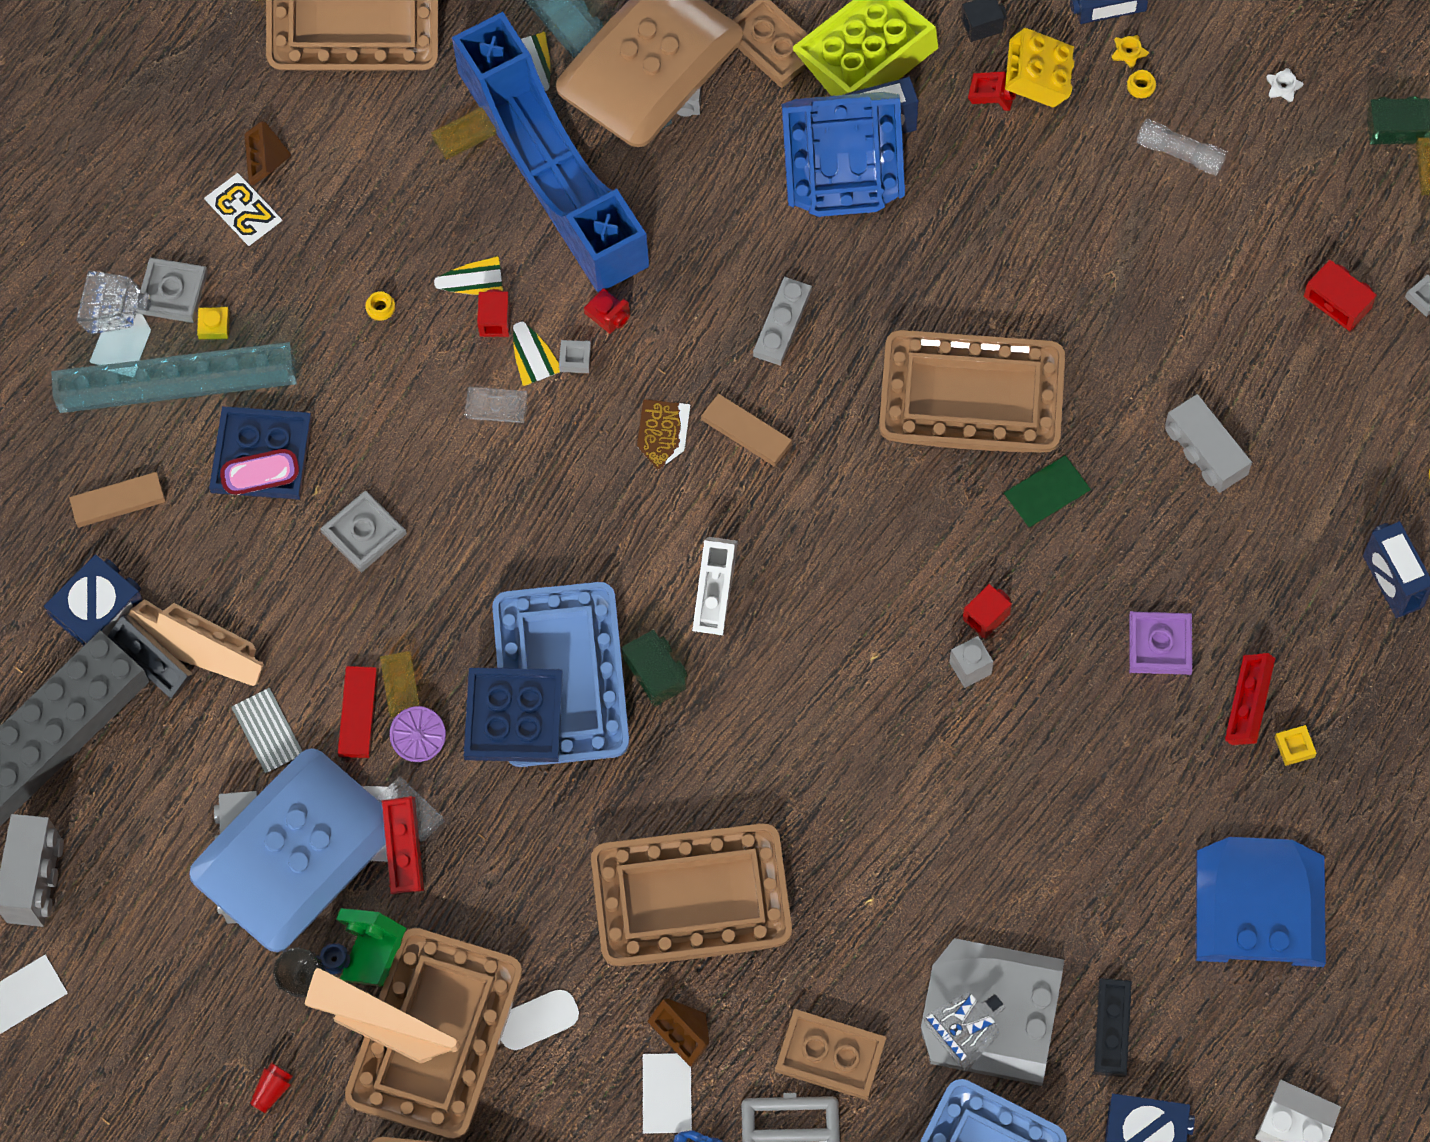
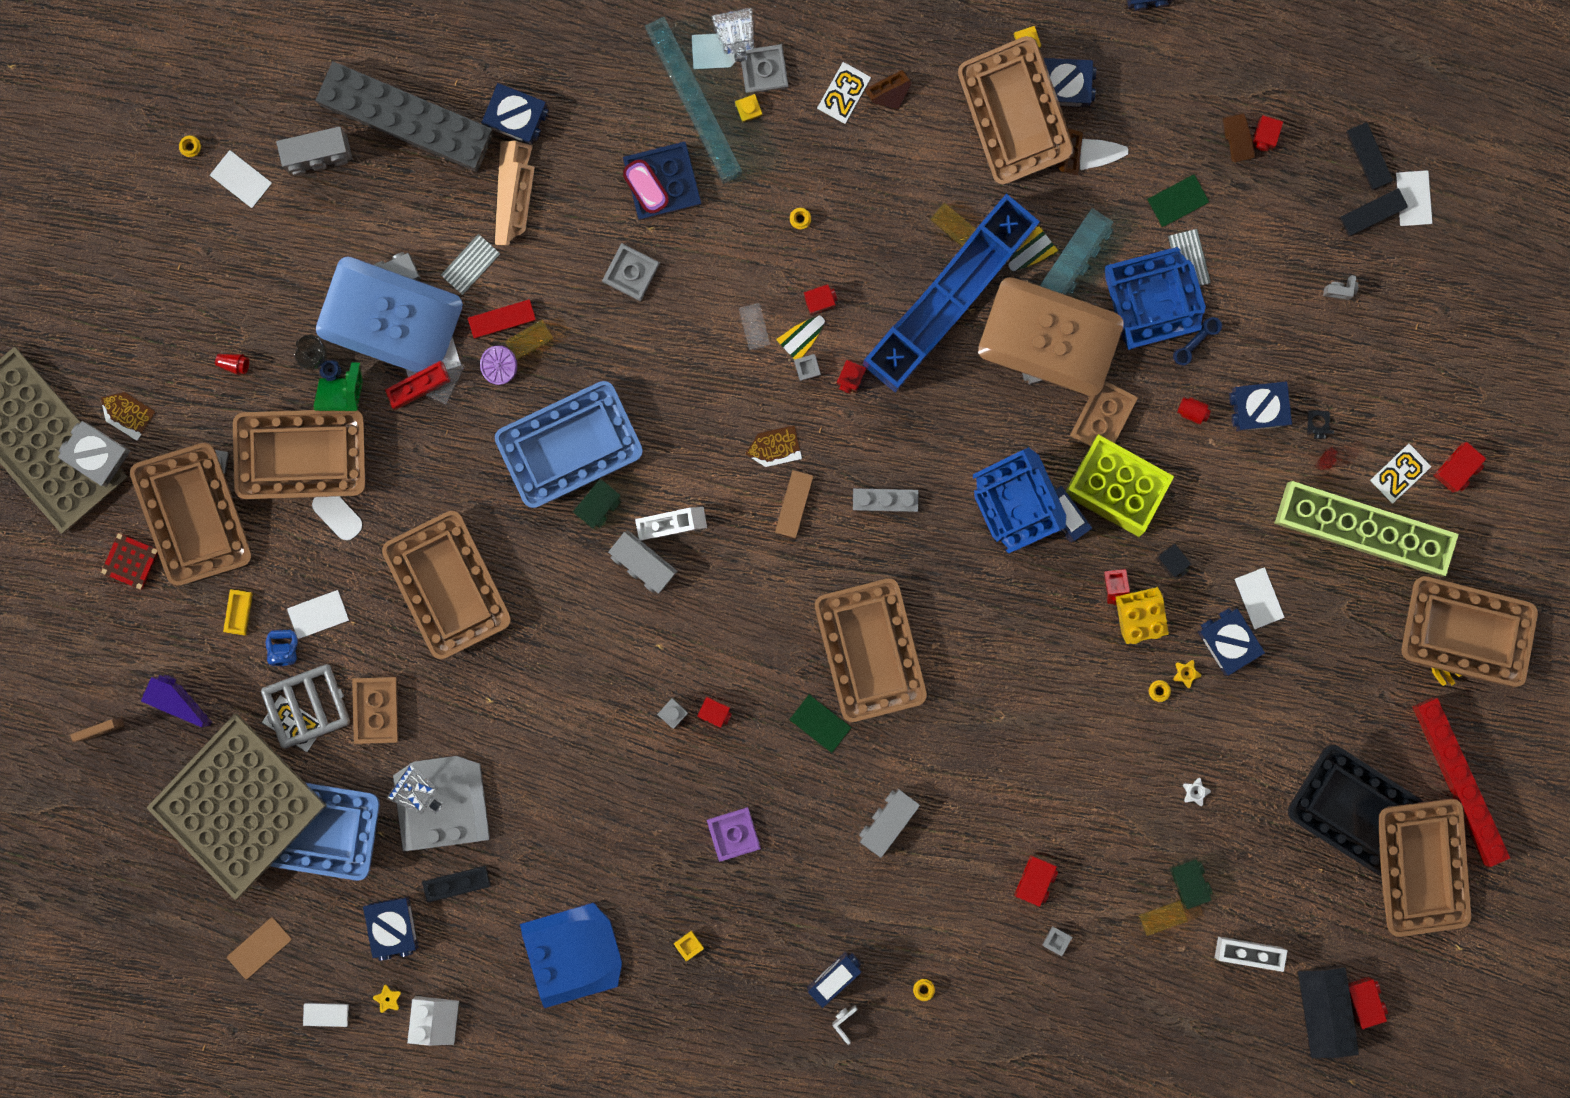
camera: 65 degrees right, 20 degrees up
medium nougat tile [69,472,165,528] -> none
black plate [107,614,193,699] -> none
light nougat wedge [304,968,460,1063] -> none
sticker [434,256,503,295] -> none
dark blue plate [464,668,563,762] -> none
reddish brown slope [647,998,710,1067] -> none
clear axle [1136,119,1227,176] -> none
red plate [1225,653,1275,745] -> none
none -> light grey brick [608,530,678,594]

